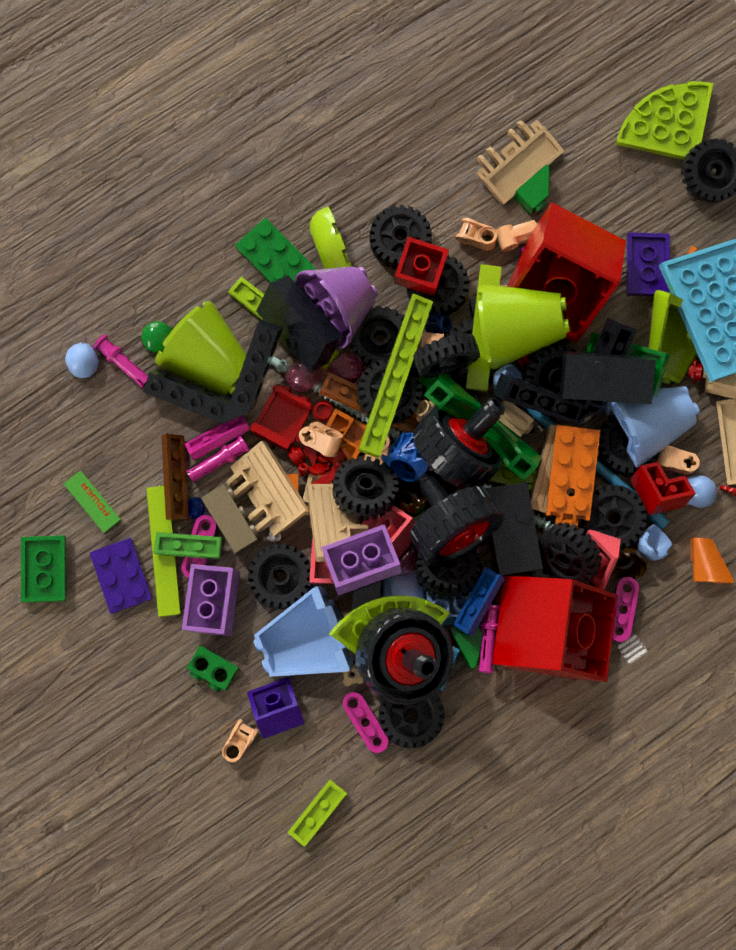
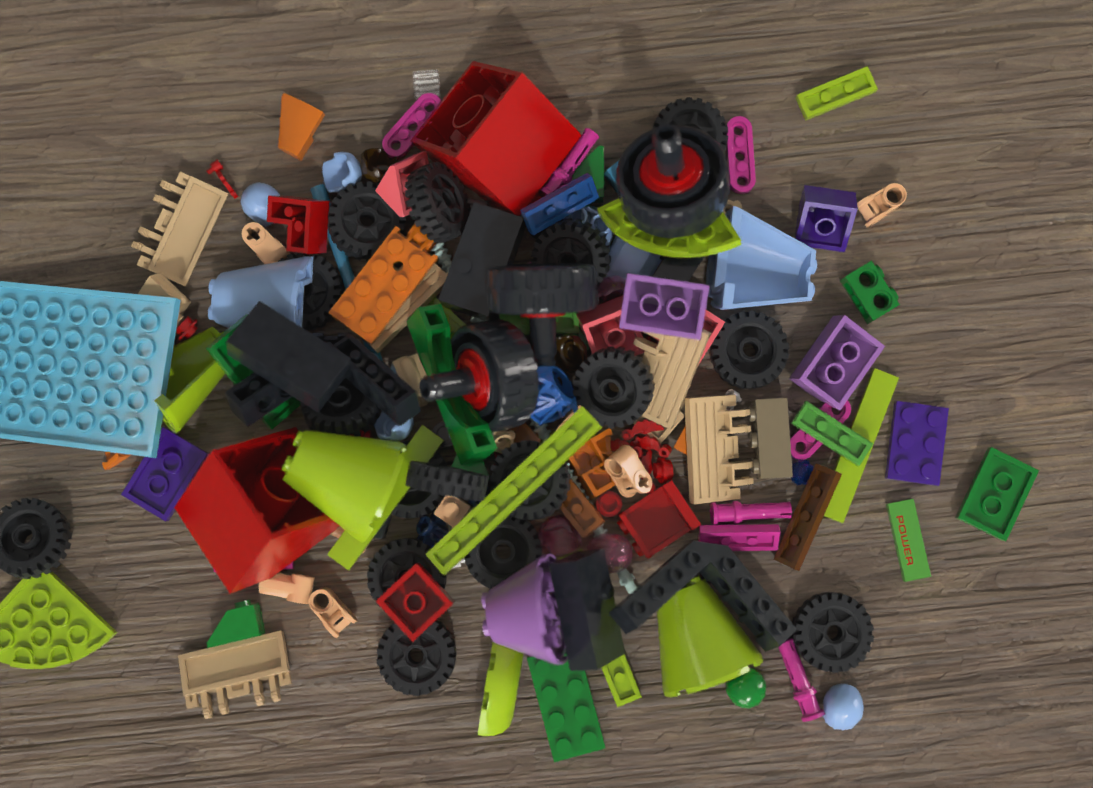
camera: 145 degrees left, 5 degrees up
none -> black wheel [792,592,874,673]

